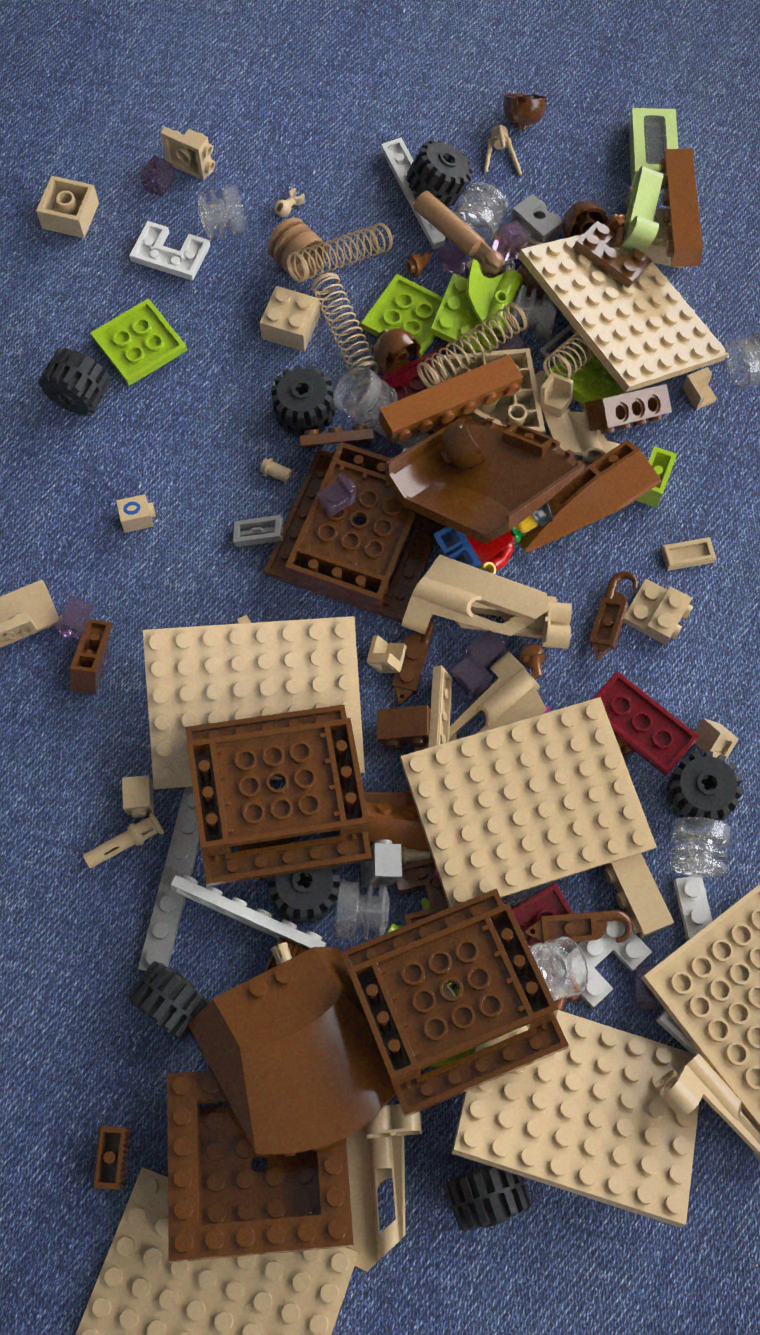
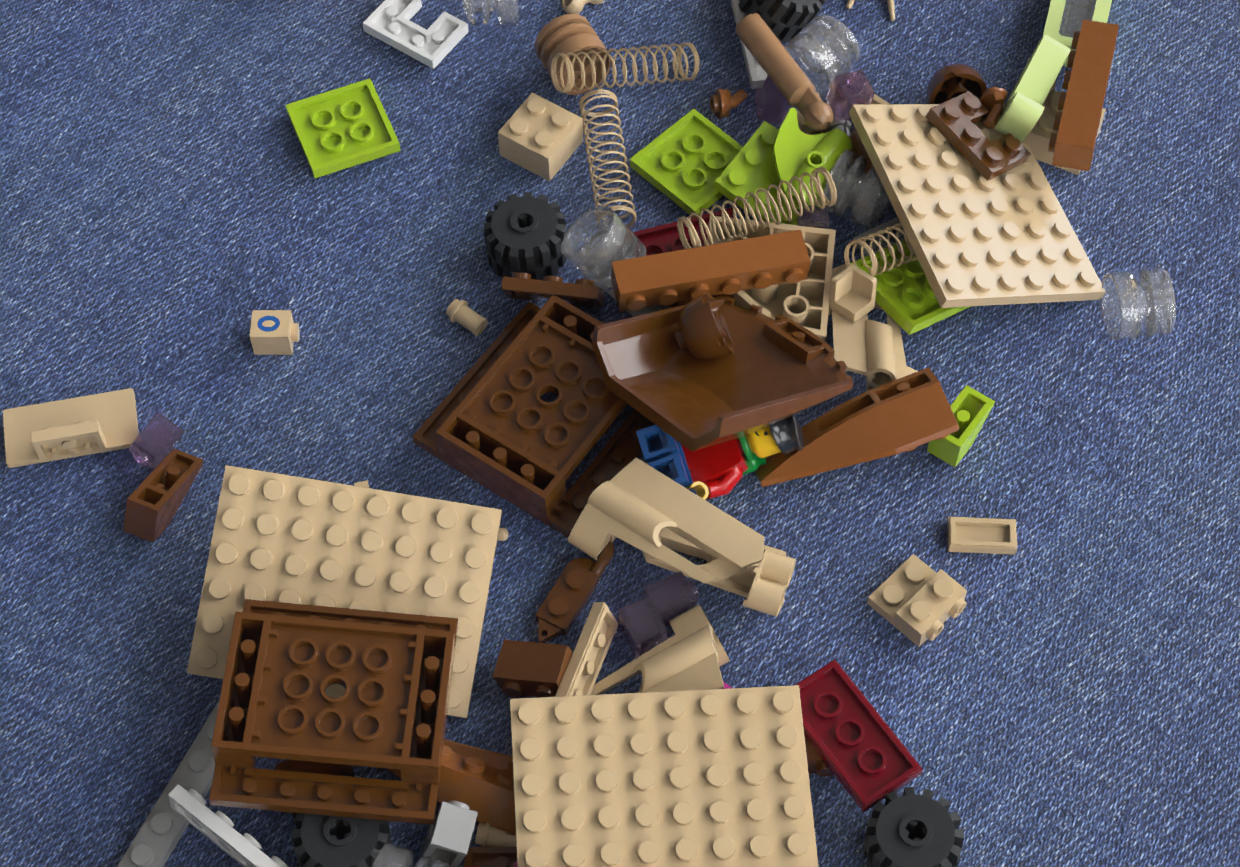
camera: 15 degrees right, 10 degrees down
black wheel [38,348,111,416] -> none
tan pin [83,812,164,869] -> none
tan brick [122,775,154,818] -> none
light grey tile [233,515,284,547] -> none
clear purple bracket [316,472,356,517] -> none
tan panel [366,635,407,673] -> none
reddish brown cylinder [373,328,421,374] -> none
light grey brick [511,194,563,244] -> none
dark orange plate [519,644,545,679] -> none
brick [585,384,672,434] -> none
reddish brown plate [589,571,638,661] -> none
tan panel [682,367,717,410] -> none
tan panel [694,718,738,761] -> none

